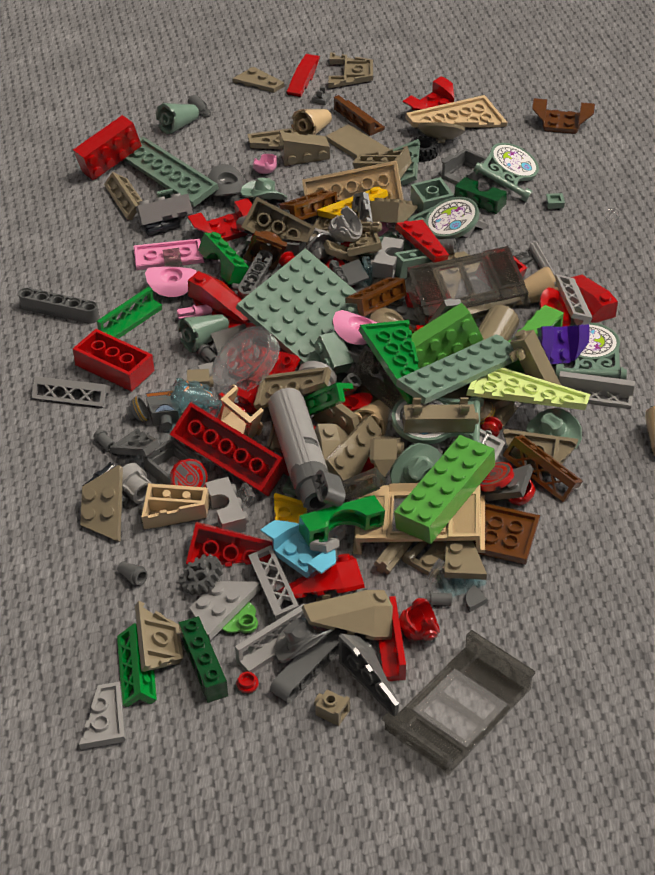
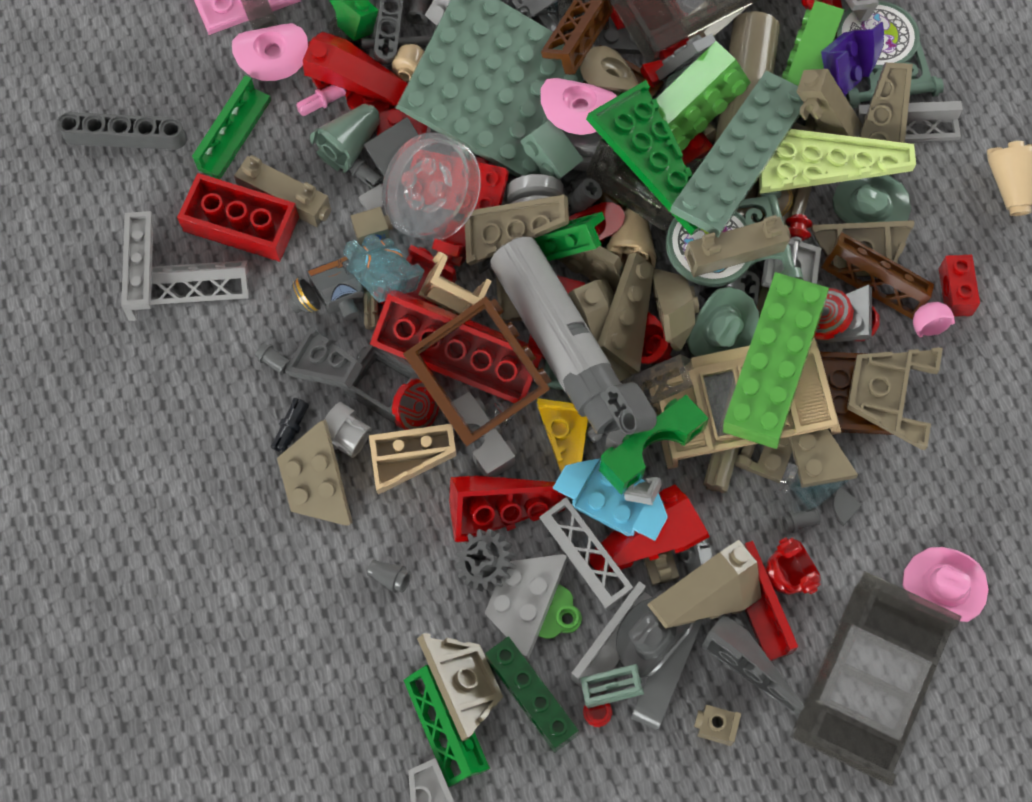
camera: 15 degrees left, 25 degrees up
none -> light grey fence [121,211,153,321]
none -> dark tan brick [234,155,331,227]
none -> reddish brown window [403,296,552,447]
none -> sand green tile [580,664,644,708]
none -> dark tan wing [847,347,943,450]
none -> dark tan wing [859,62,913,143]
none -> bright pink hat [902,547,989,622]
none -> bright pink hair [913,302,955,337]
none -> red brick [938,254,980,317]

